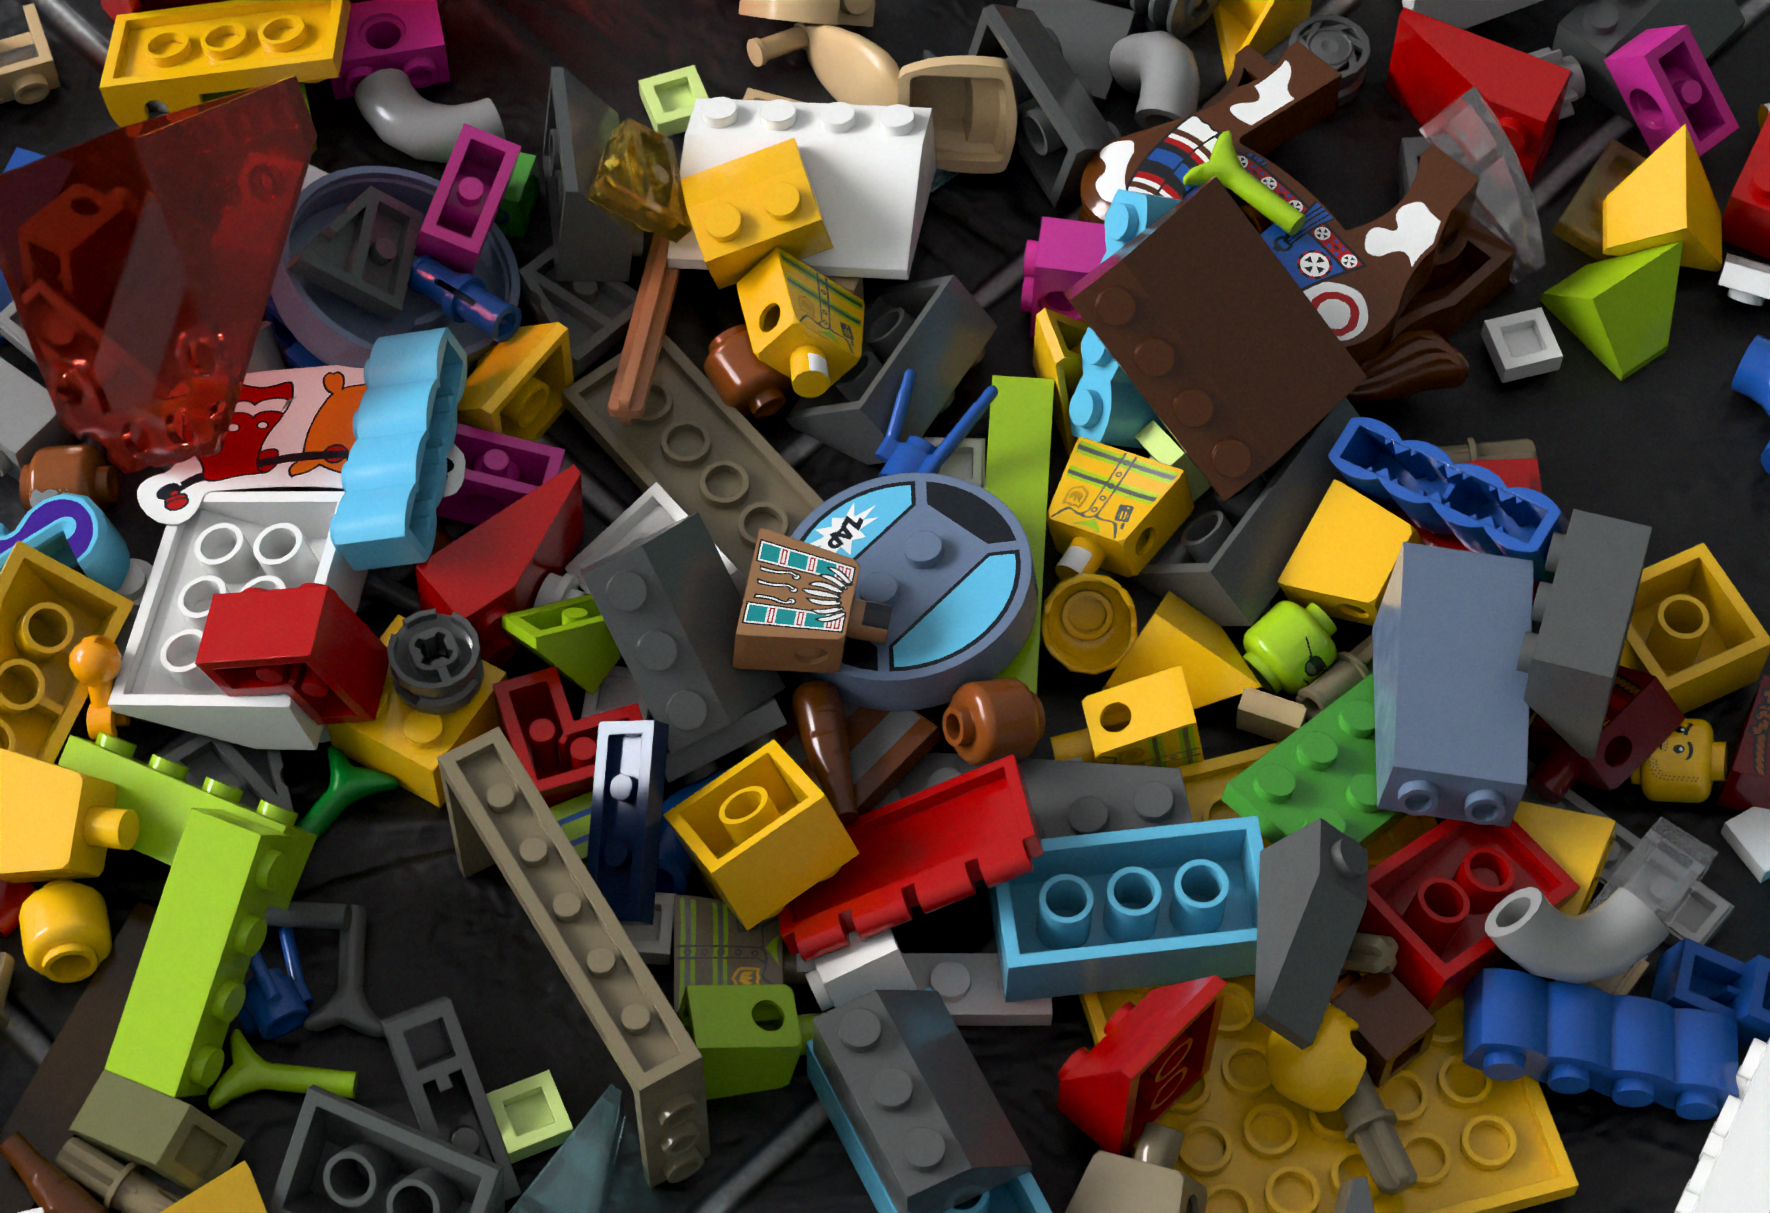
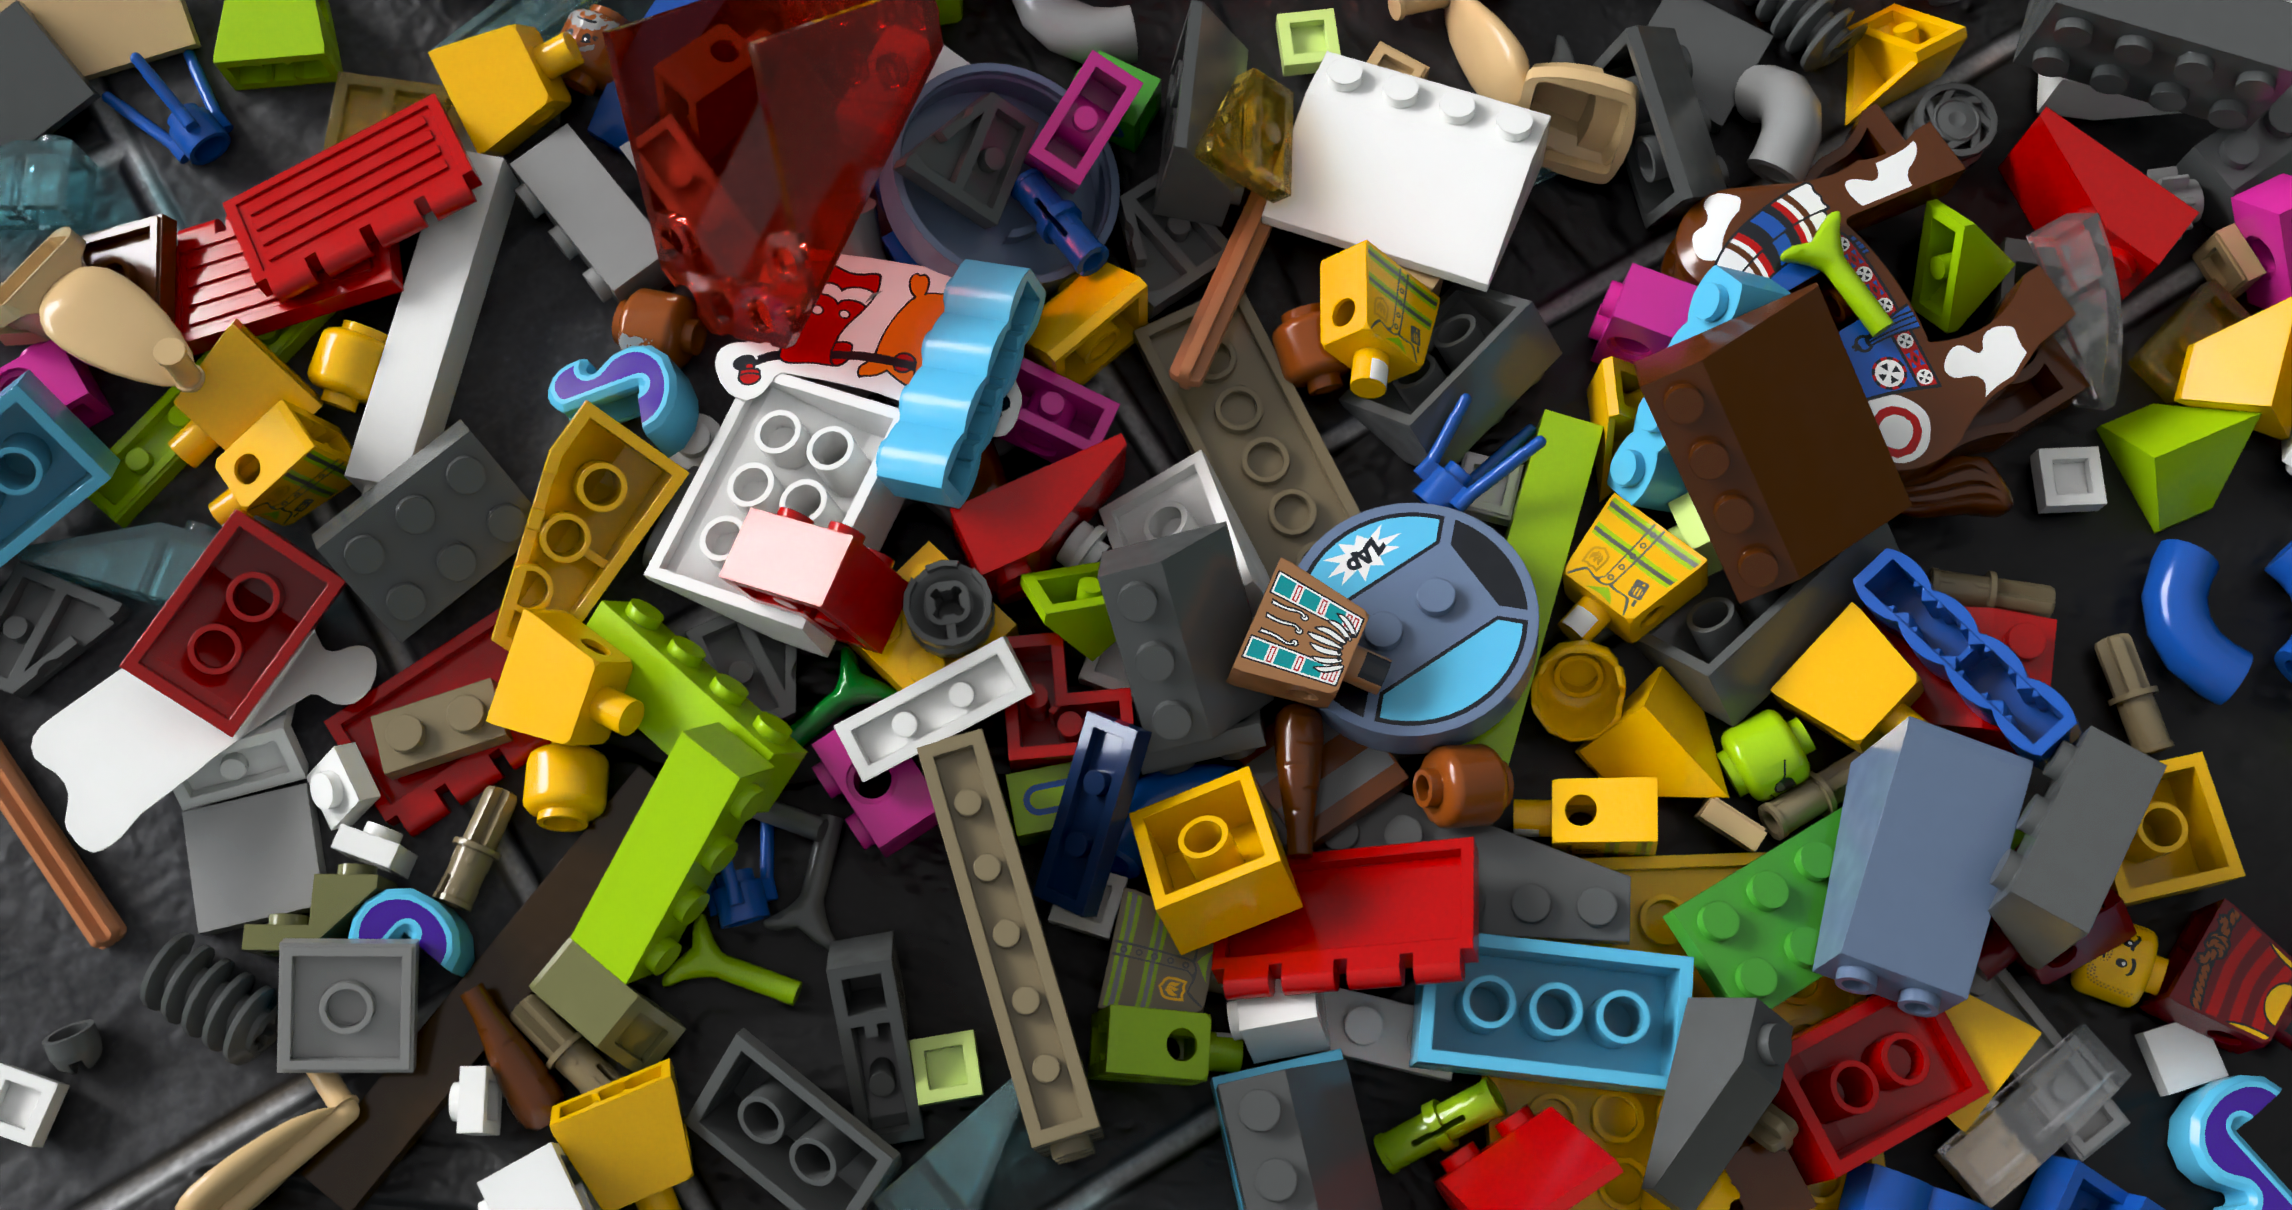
camera: 15 degrees right, 15 degrees up
light orange arm [69,634,131,740] -> none
yellow slope [680,137,834,289] -> none
light grey cylinder [1485,887,1669,984] -> none
none -> dark pink brick [811,704,938,858]
none -> white plate [834,636,1035,783]
none -> lime pin [1373,1076,1508,1174]
none -> lime slope [1911,199,2016,334]
none -> dark tan axle [2095,633,2175,755]
none -> blue cylinder [2141,539,2253,706]
none -> tan tile [2192,223,2267,304]

